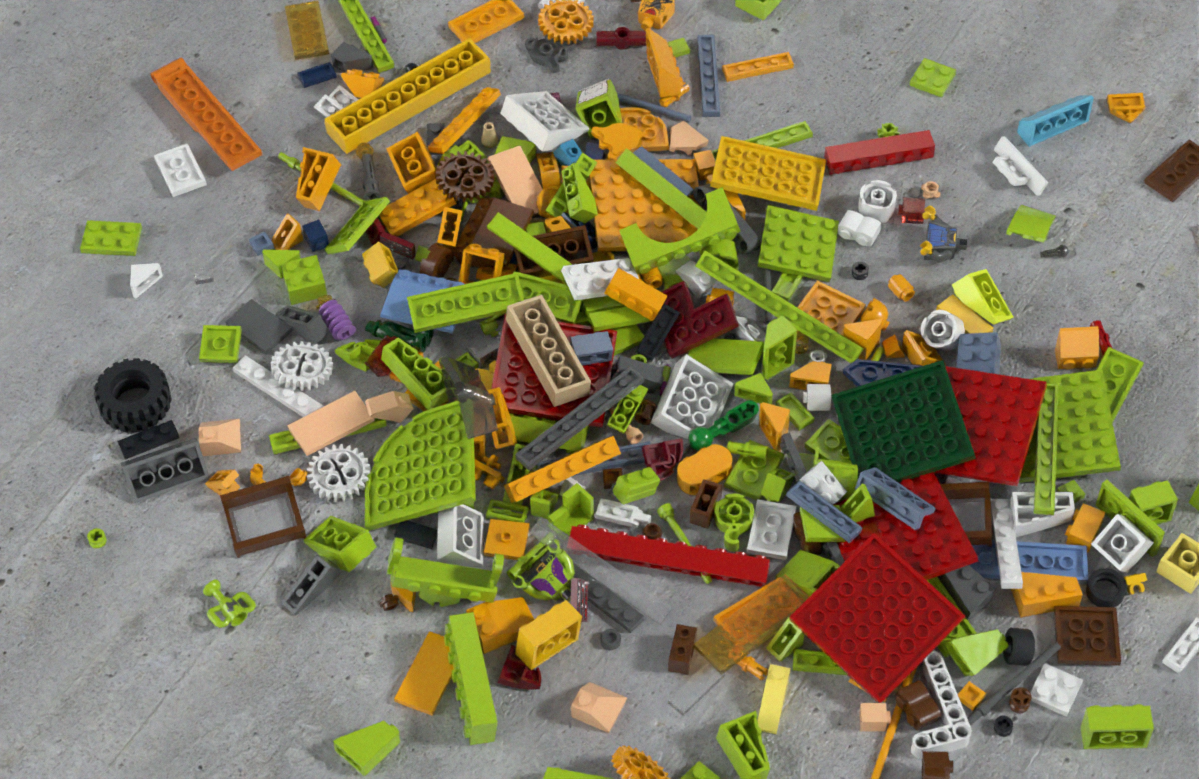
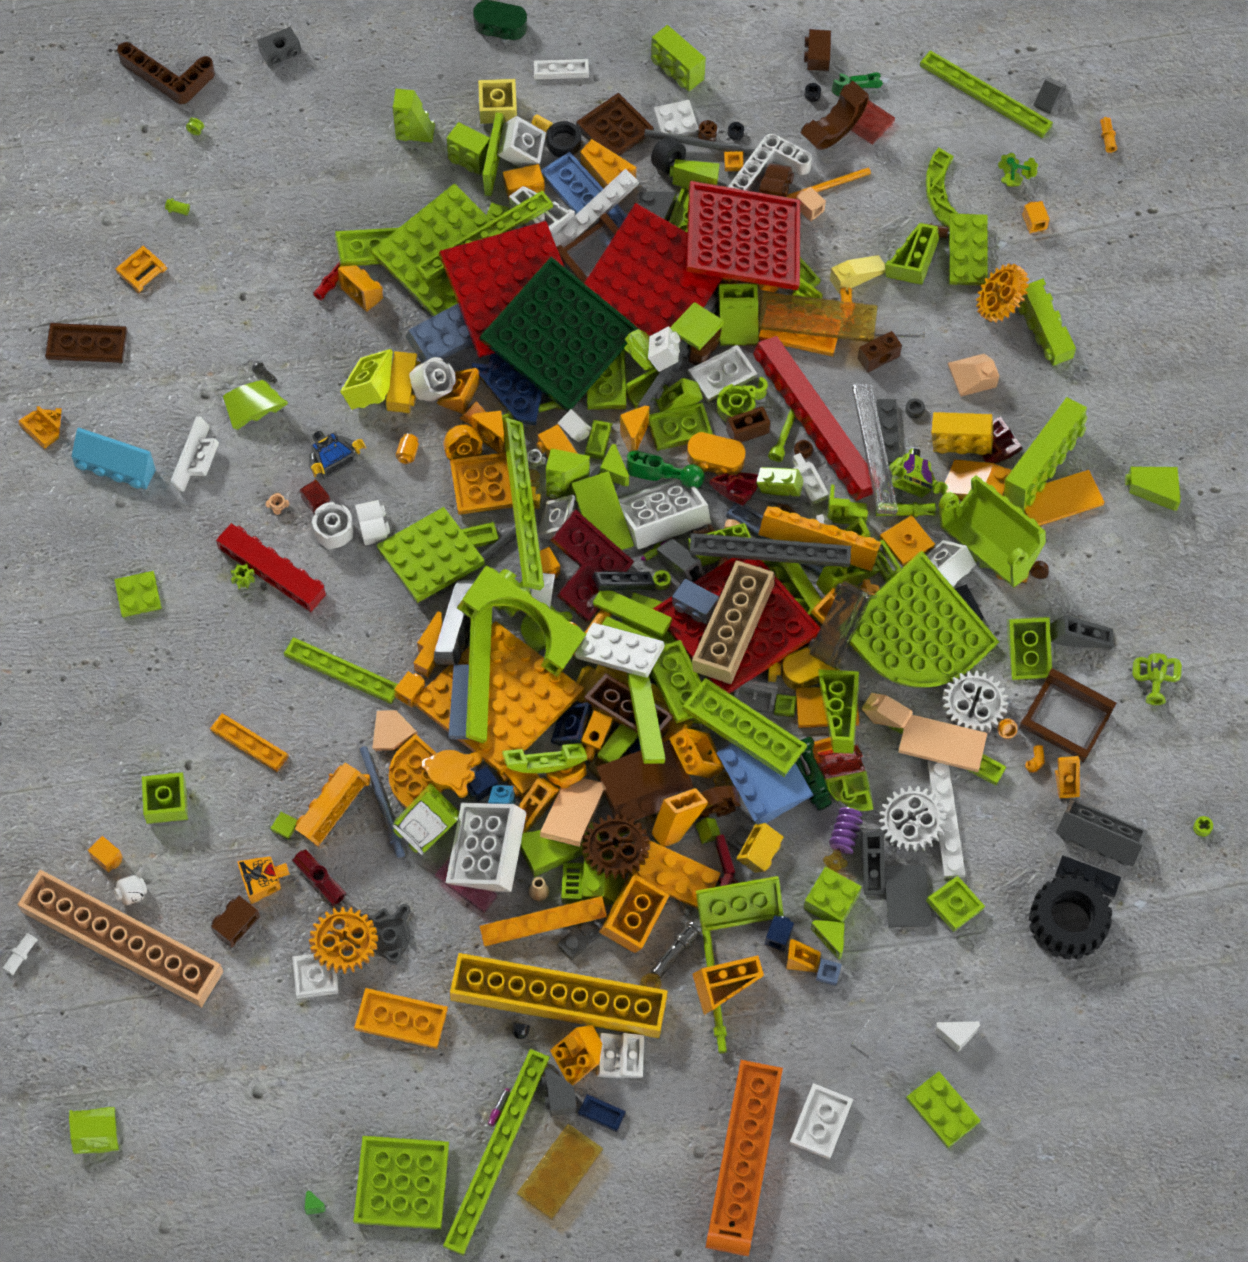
camera: 135 degrees left, 10 degrees up
light nougat slope [199,419,241,456] -> none
lime slope [561,163,598,223] -> none
tile [571,578,588,622] -> none
light orange brick [604,268,667,321] -> none
sand blue tile [697,35,720,117] -> none
yellow plate [710,136,826,211] -> none
lime pin [727,441,768,459] -> none
sand blue tile [786,481,863,543] -> none
lime slope [840,484,875,523] -> none
black bush [851,262,869,280] -> none
sand blue fence [855,468,935,530] -> none

